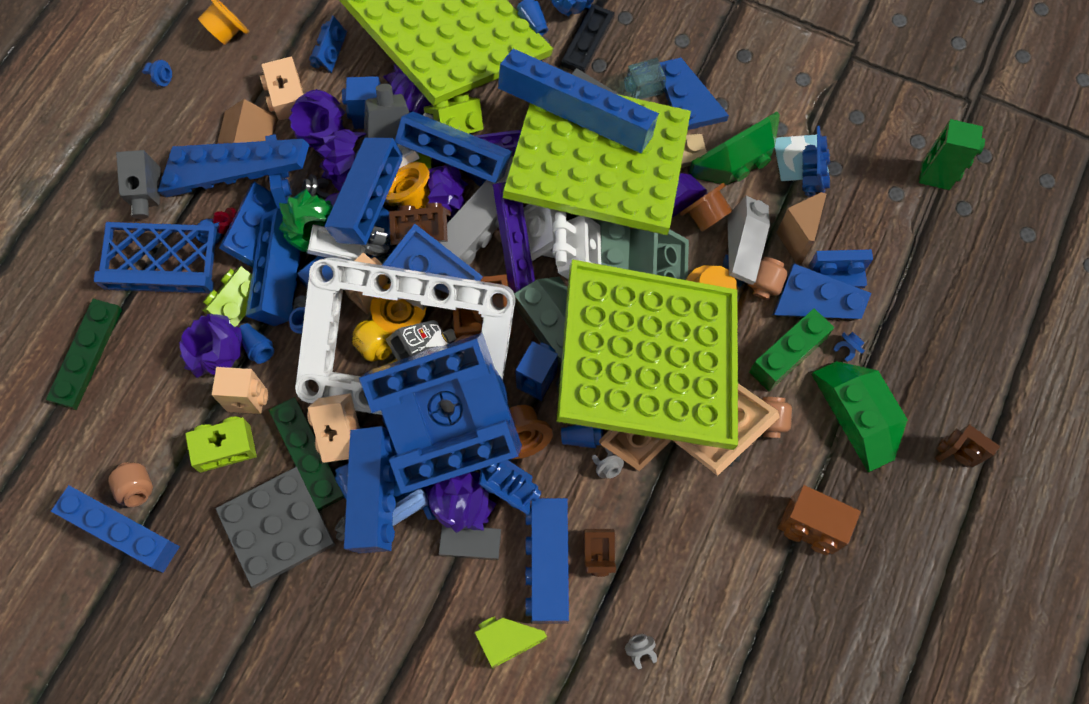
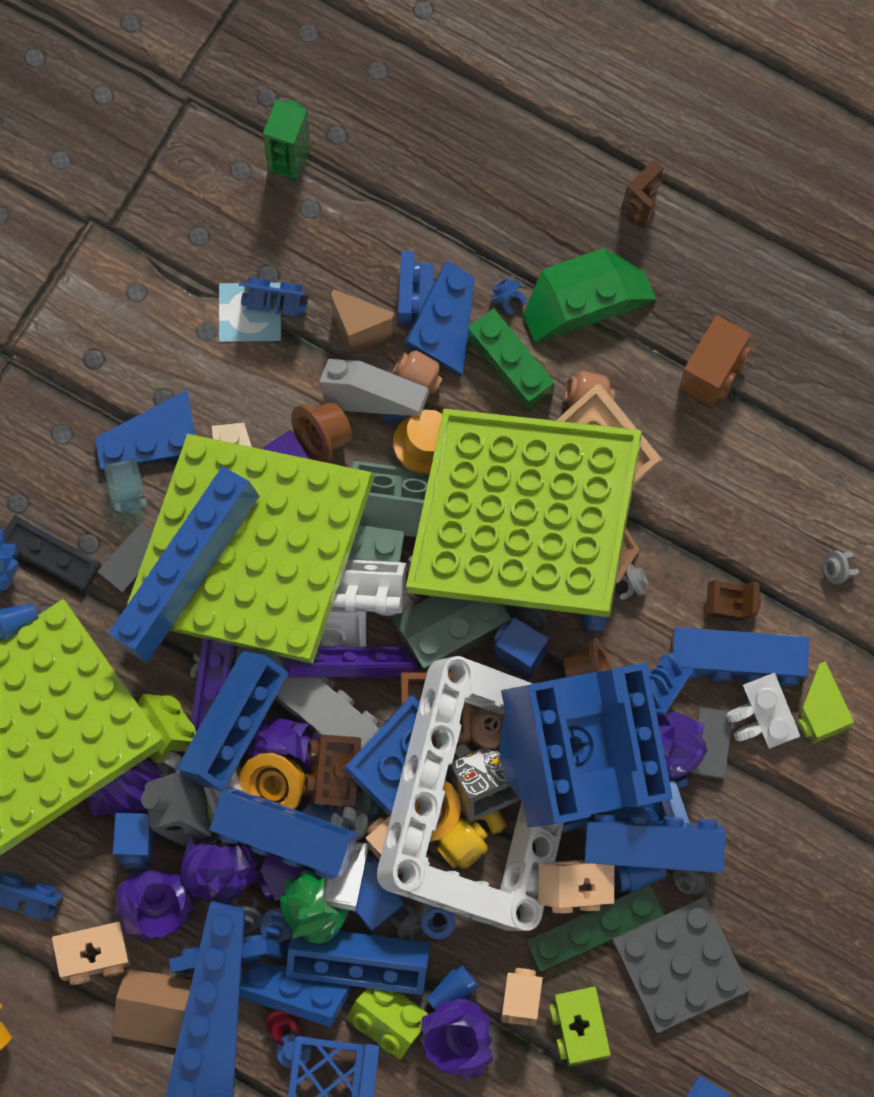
camera: 85 degrees left, 5 degrees up
green wedge [688,112,780,185] -> none
none -> white hinge [726,672,800,749]

